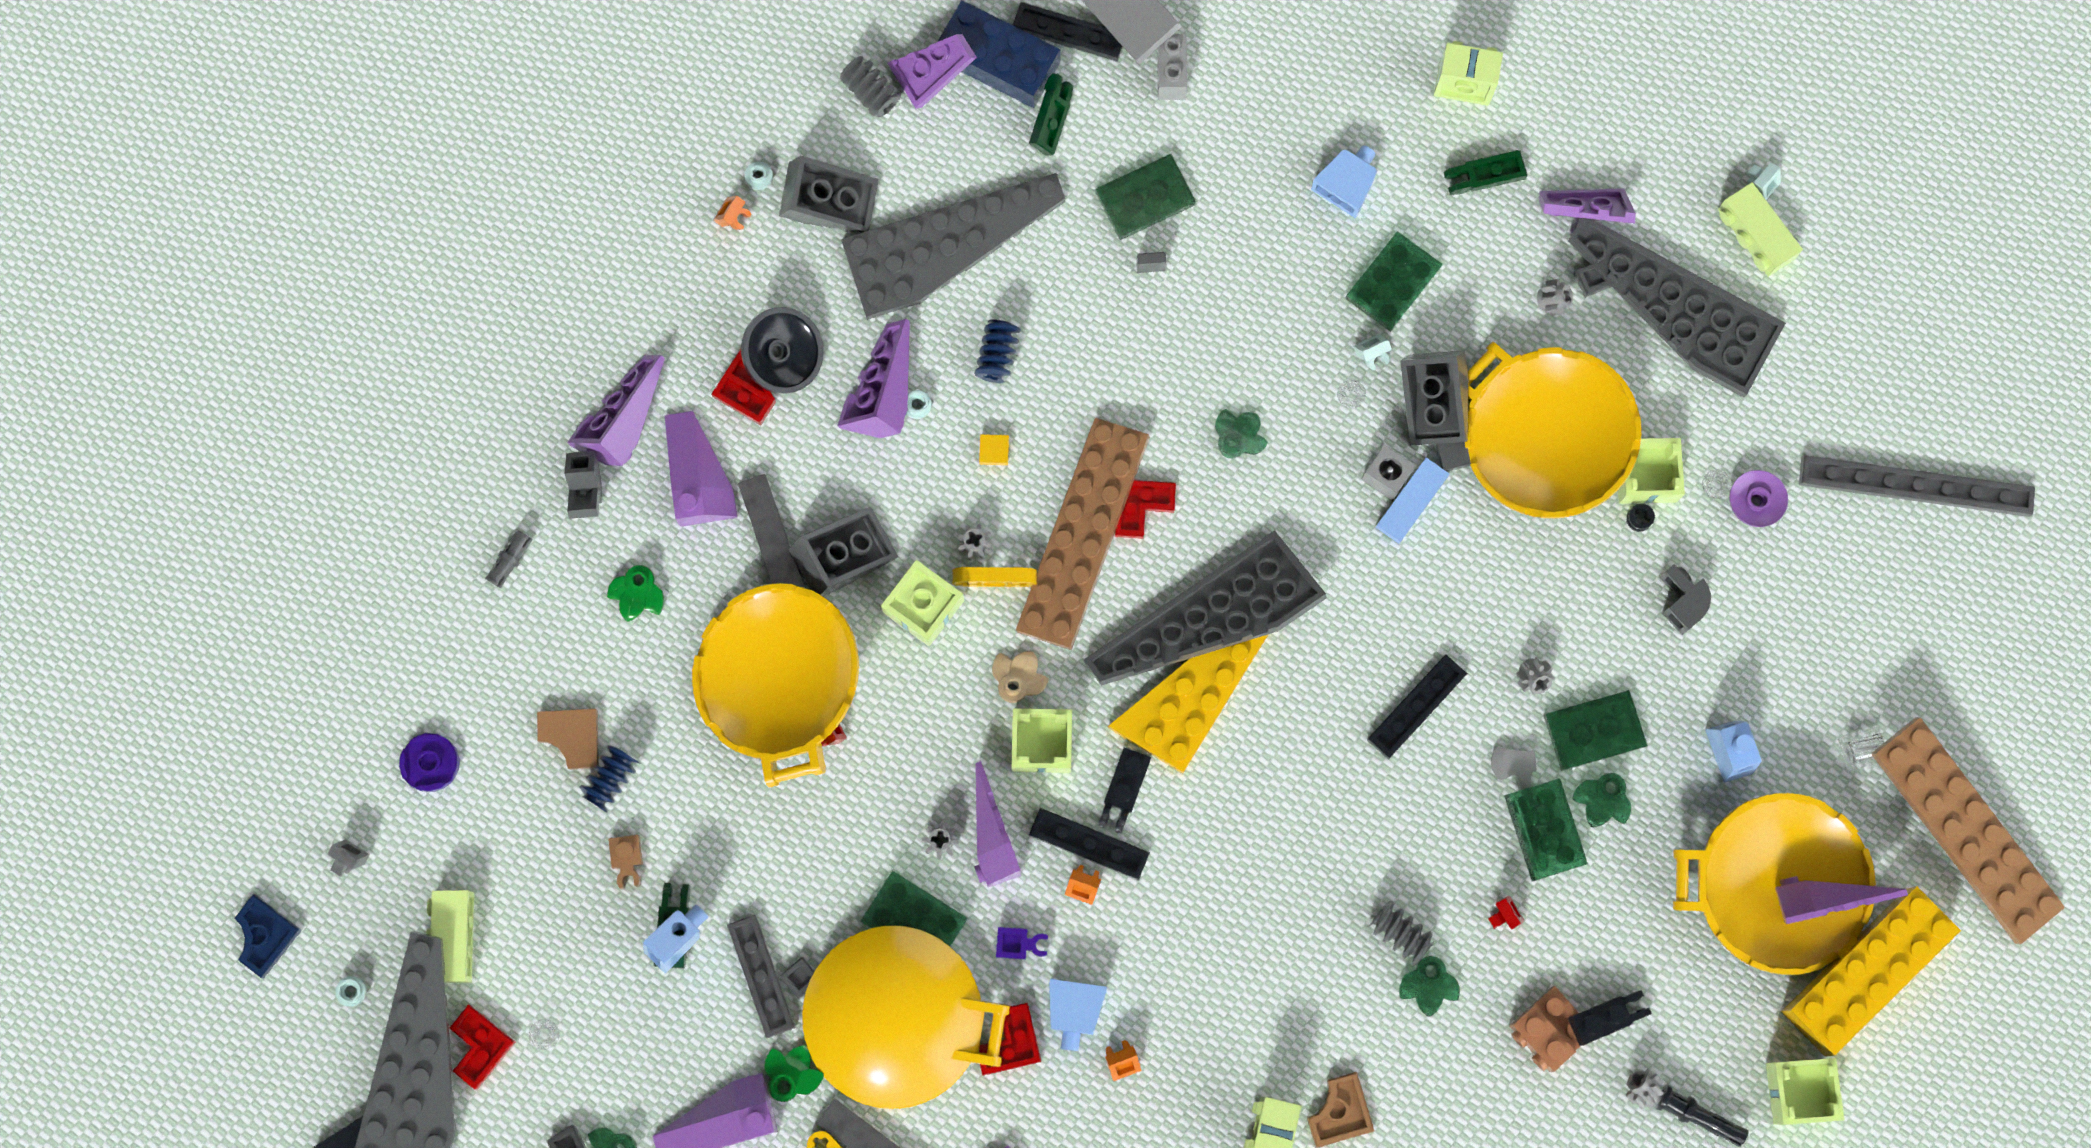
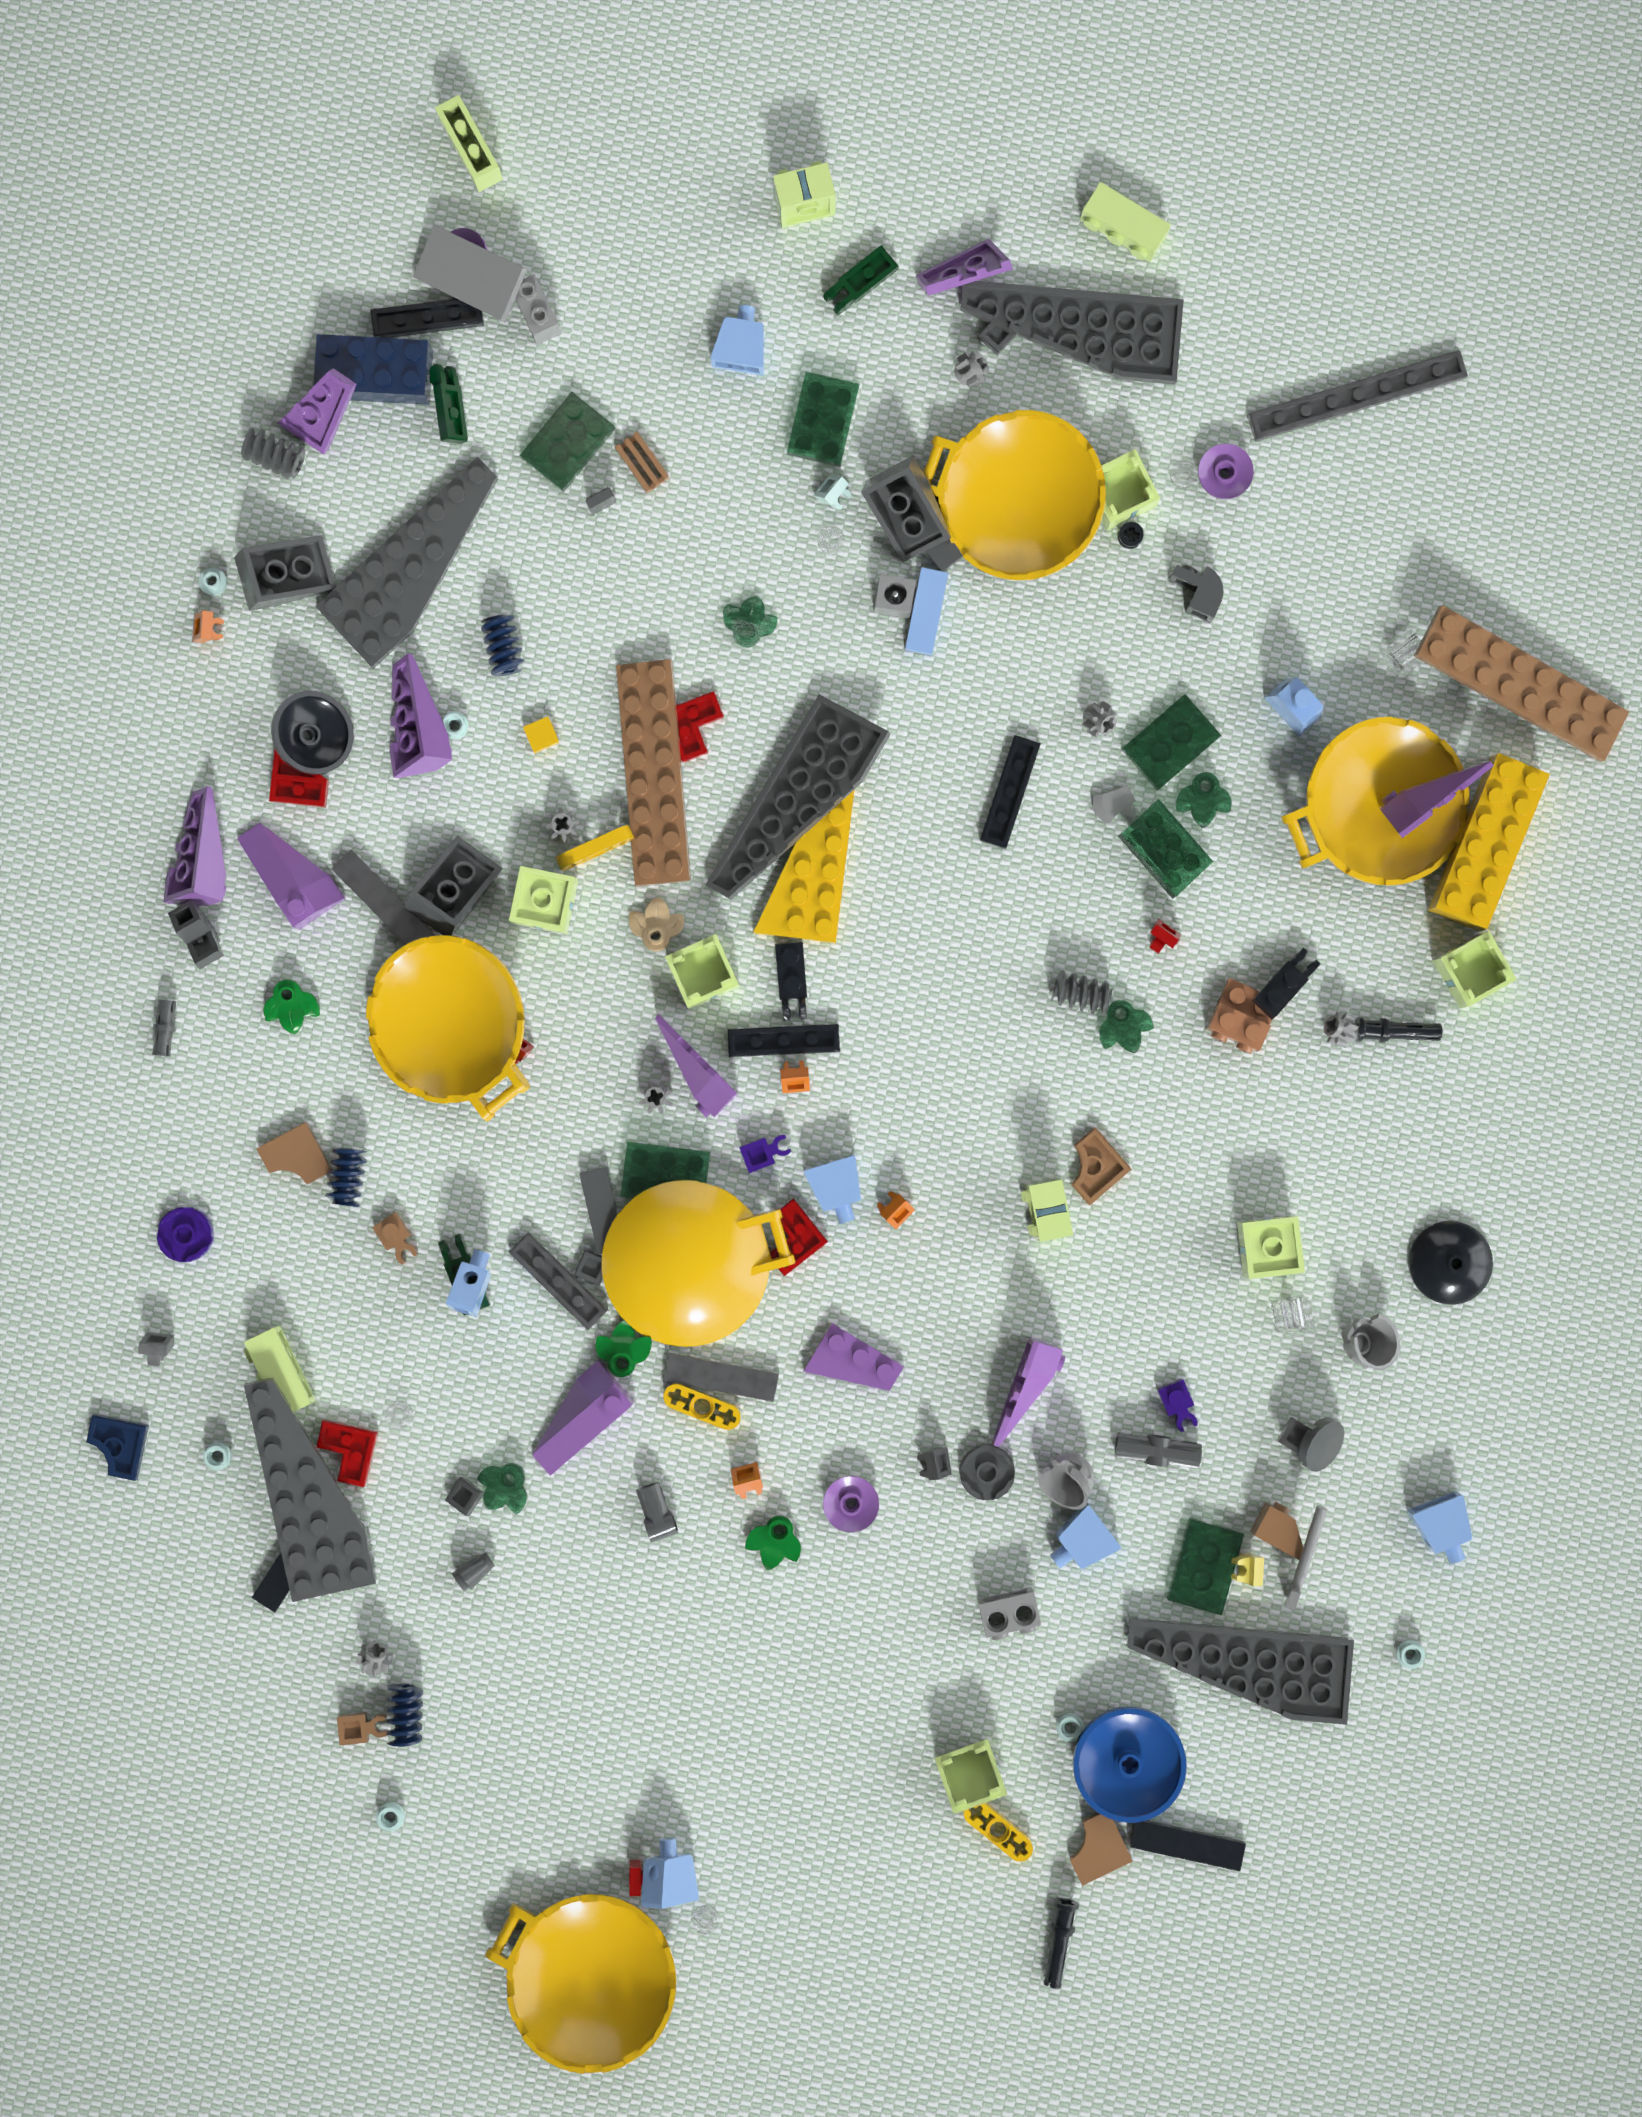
camera: 25 degrees left, 10 degrees up
light aqua tile [1747,163,1781,200] -> none
none -> dark grey tile [579,1167,618,1255]
none -> medium nougat tile [615,431,669,494]

